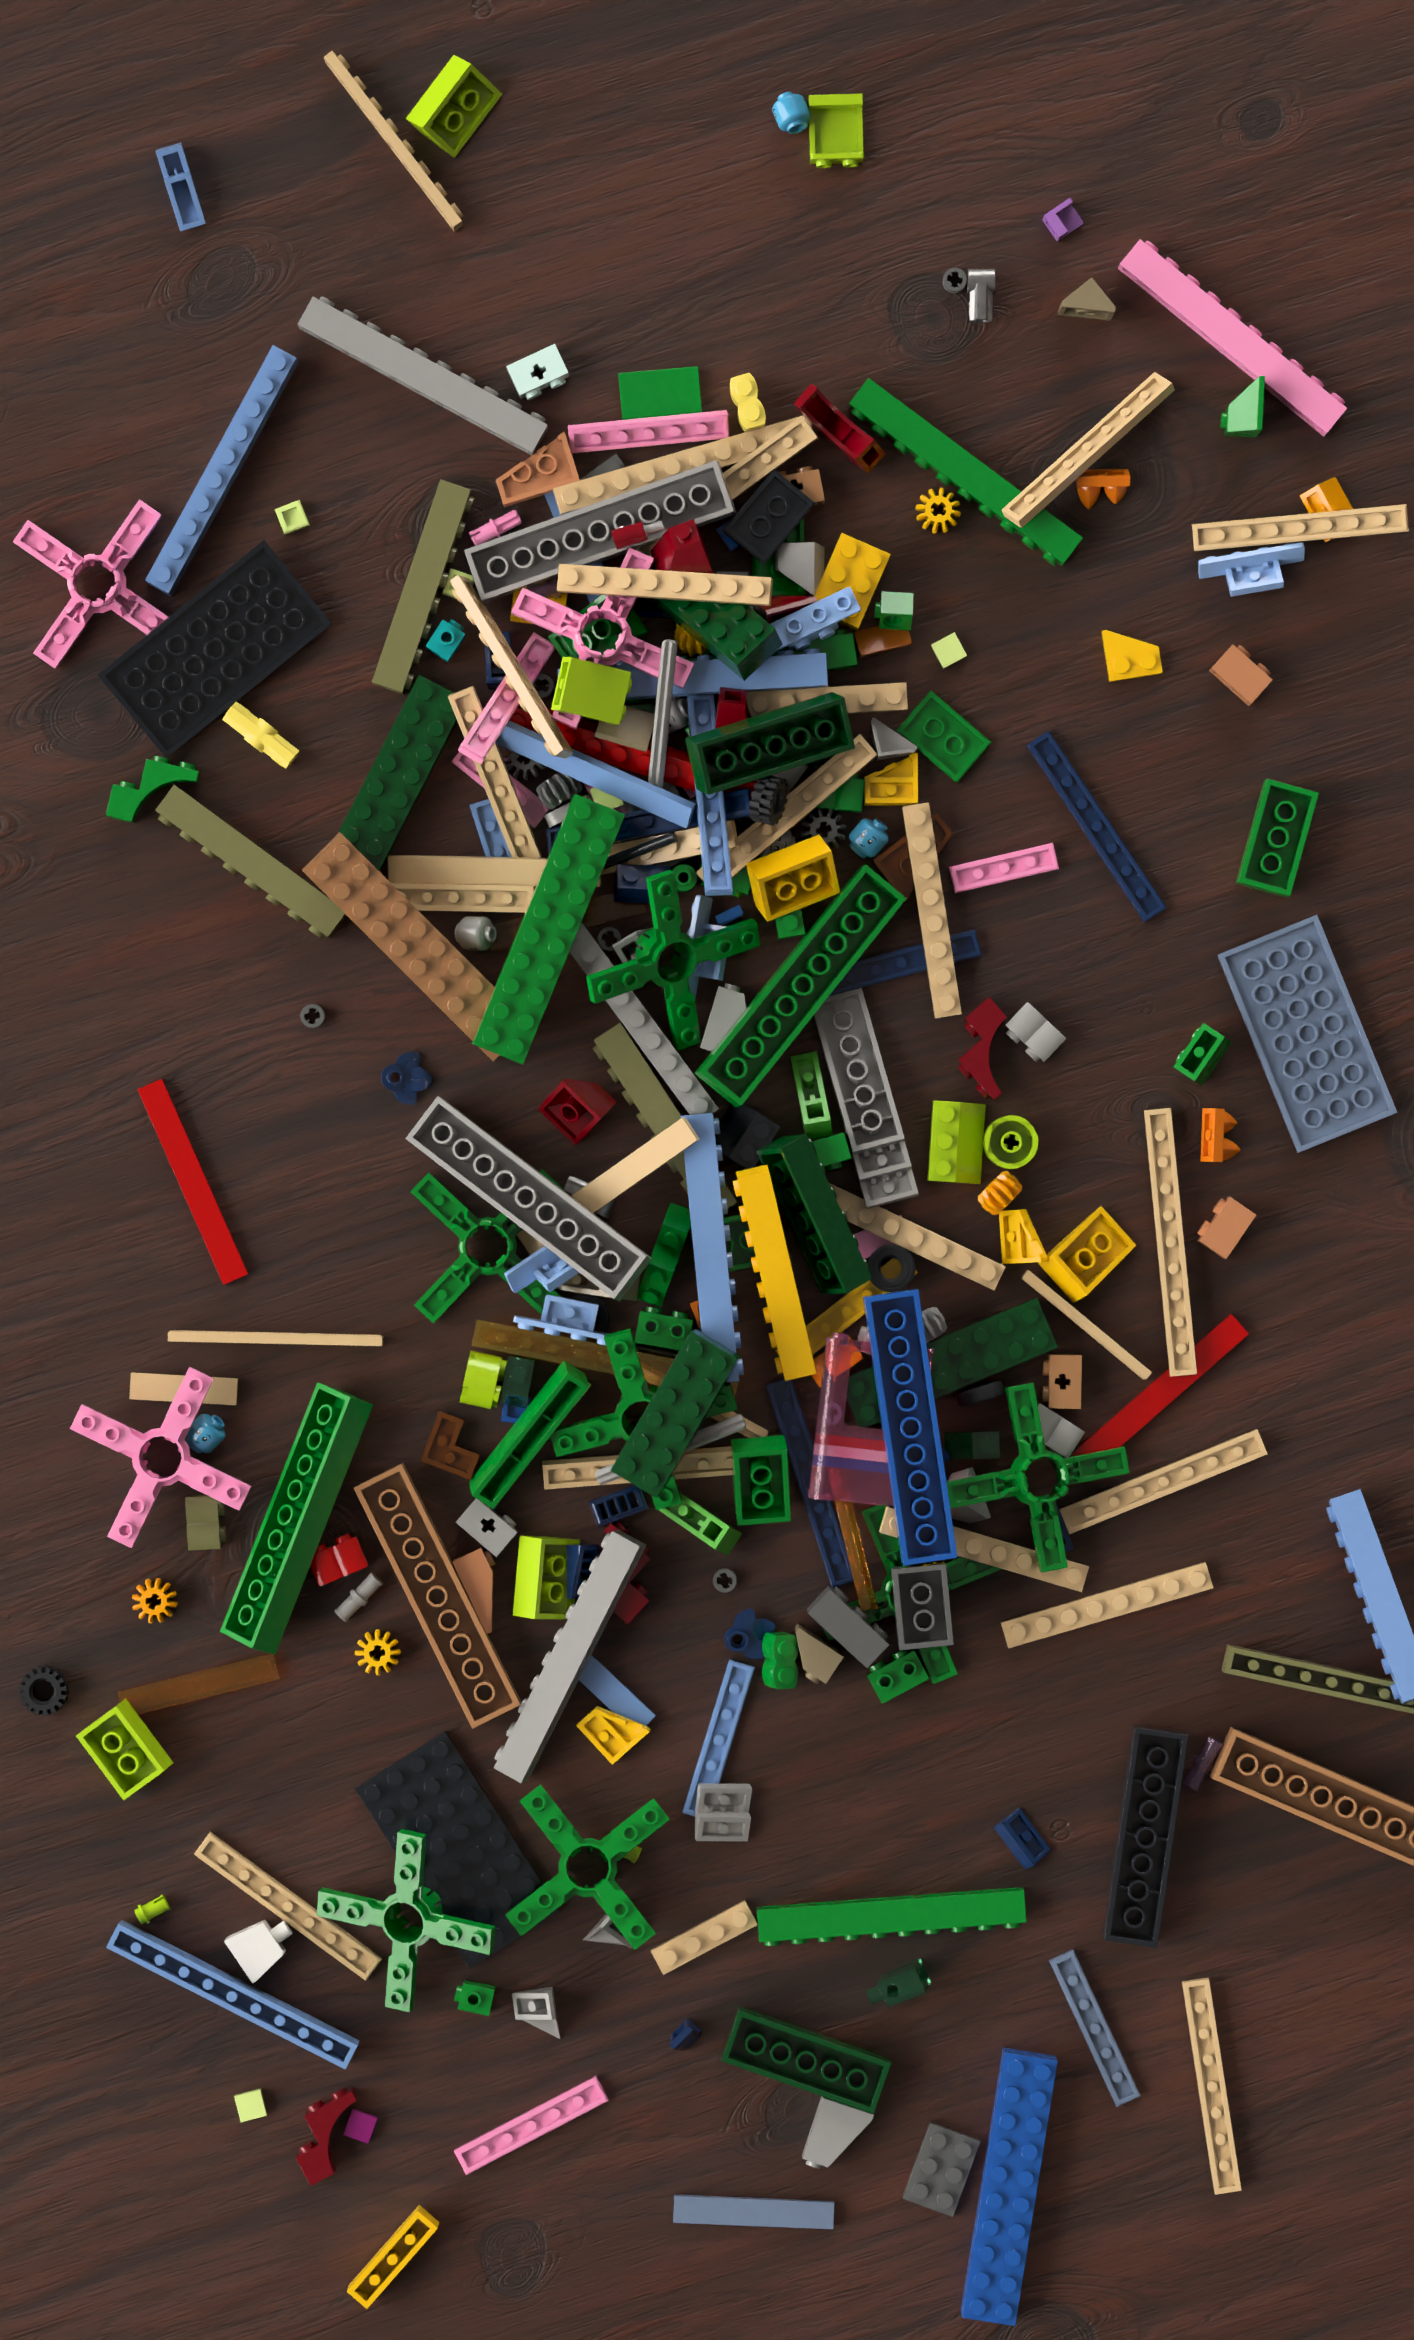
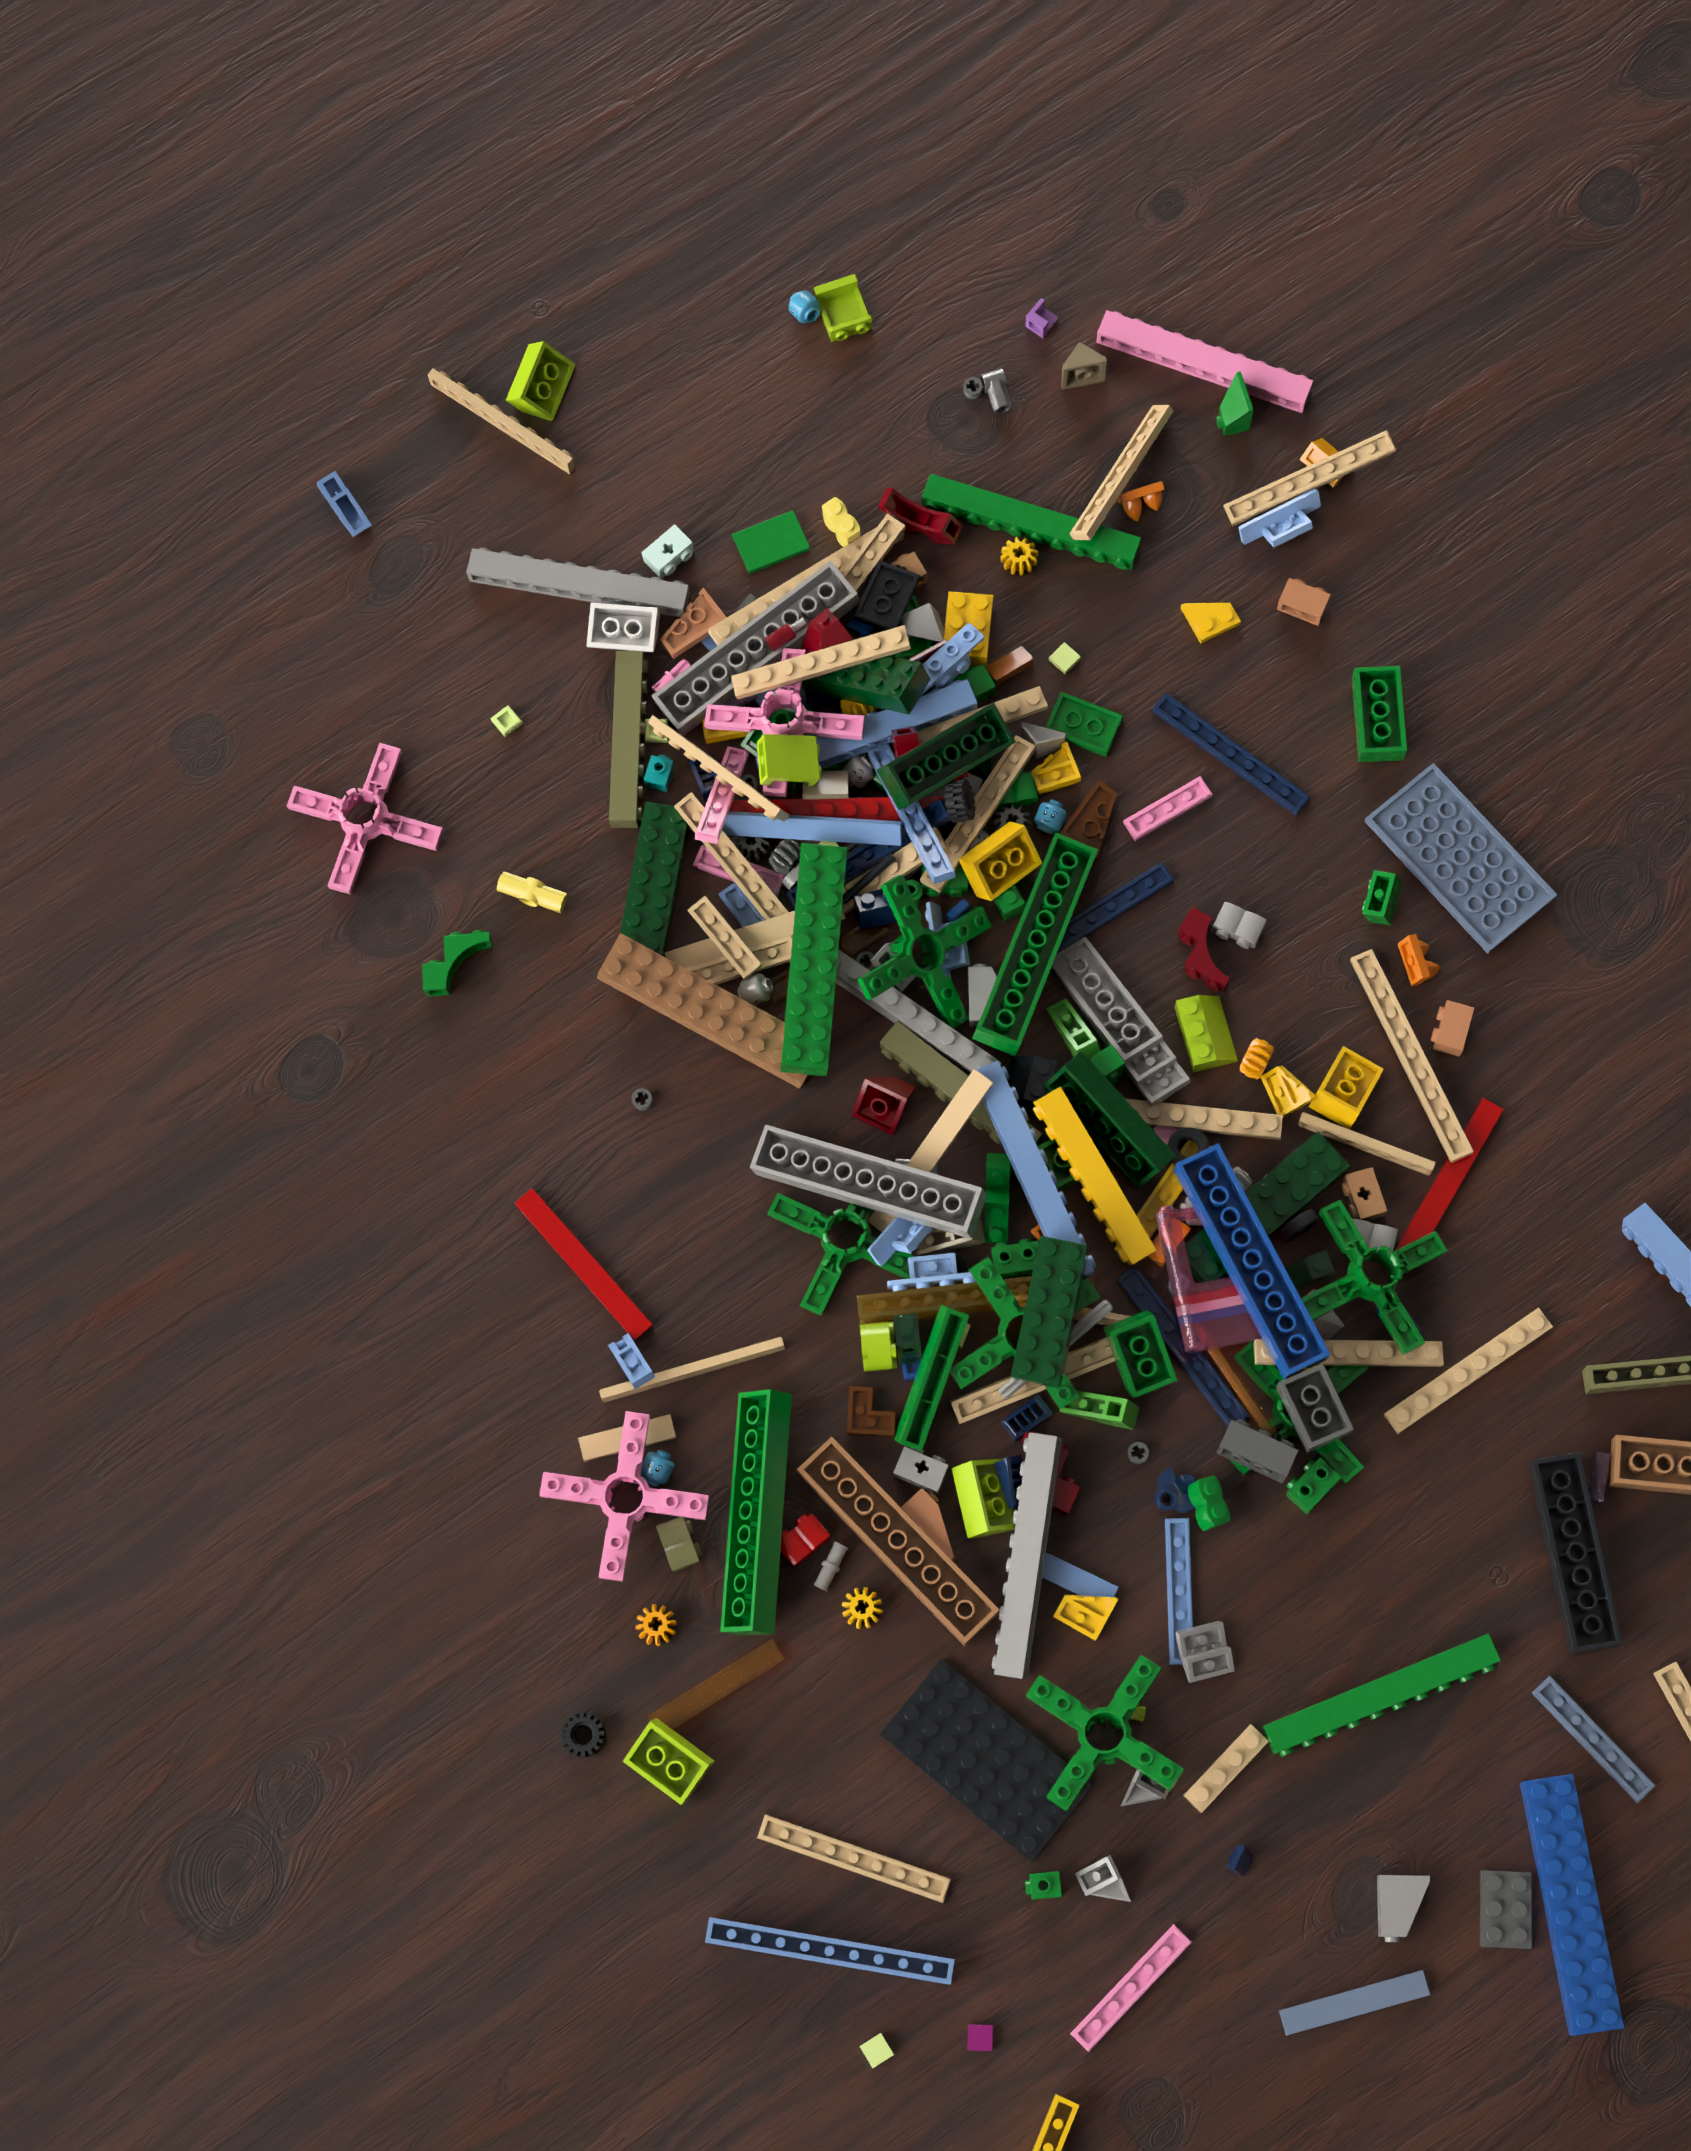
camera: 10 degrees left, 15 degrees down
black plate [98,540,332,758] -> none
lime pin [134,1894,170,1924] -> none
medium blue brick [145,345,299,597] -> none
olive brick [155,785,346,939] -> none
white torso [224,1920,293,1983] -> none
dark red arch [296,2087,358,2186] -> none
piece [317,1829,496,2013] -> none
dark blue plate [381,1052,434,1105] -> none
bright pink tile [568,410,730,454] -> none
light grey axle [648,639,677,789] -> none
dark green brick [721,2006,891,2114] -> none
dark tan slope [795,1623,843,1684] -> none
clear green torso [866,1957,931,2007] -> none
brick [874,591,913,631] -> none
tan plate [902,803,962,1018] -> none
lime brick [983,1115,1038,1169] -> none
dark blue slope [994,1808,1051,1869] -> none
tan plate [1059,1429,1267,1534] -> none
none -> white slope [587,603,660,652]
none -> medium blue plate [608,1333,655,1389]
none -> tan plate [687,896,762,980]

